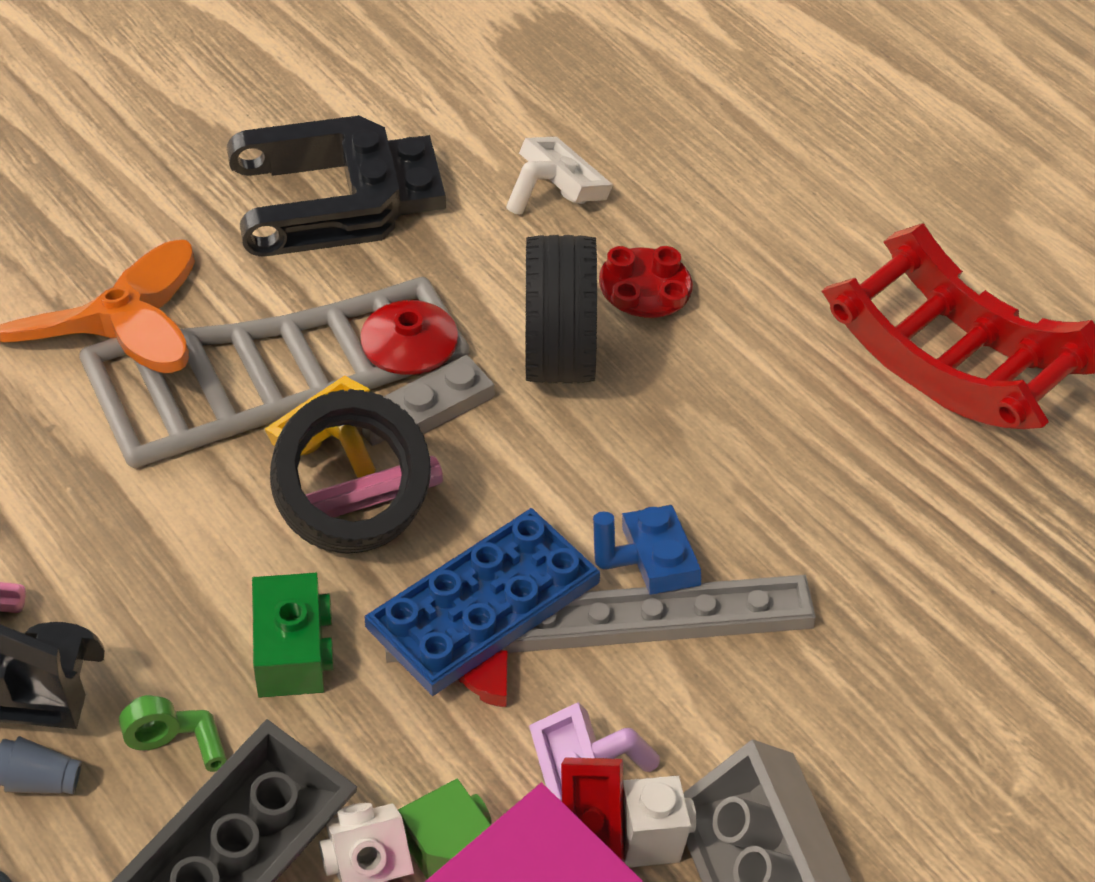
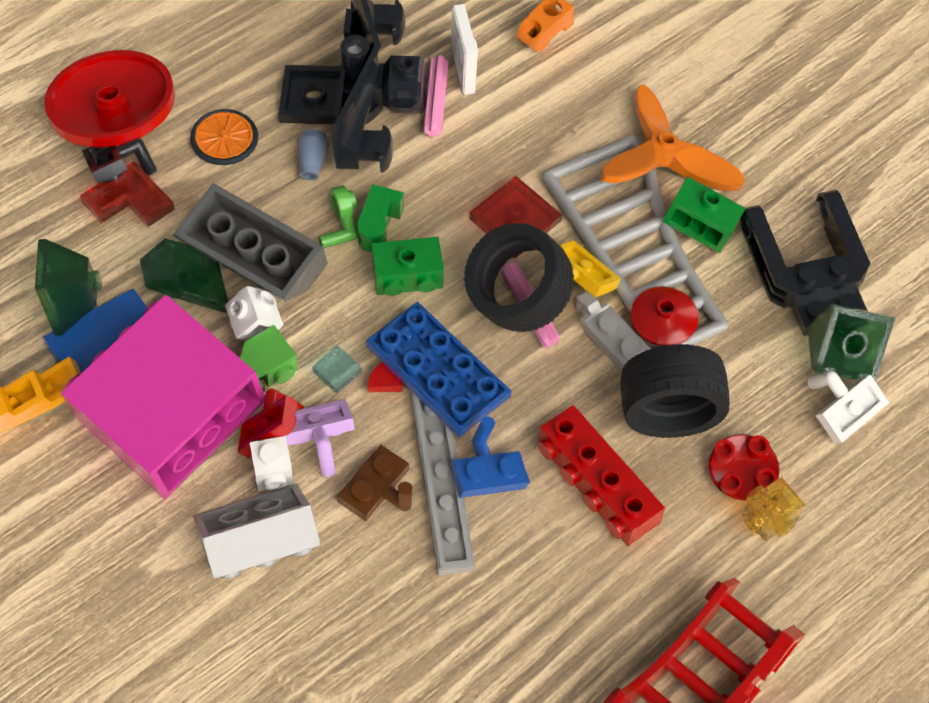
camera: 85 degrees right, 10 degrees up
none -> clear light blue tile [312,345,362,393]
none -> reddish brown plate [337,444,412,521]
none -> green leg [357,184,404,252]
none -> clear red plate [469,176,562,259]
none -> red brick [538,405,665,546]
none -> green brick [662,176,745,253]
none -> clear yellow brick [742,477,805,542]
none -> clear green slope [807,304,895,382]

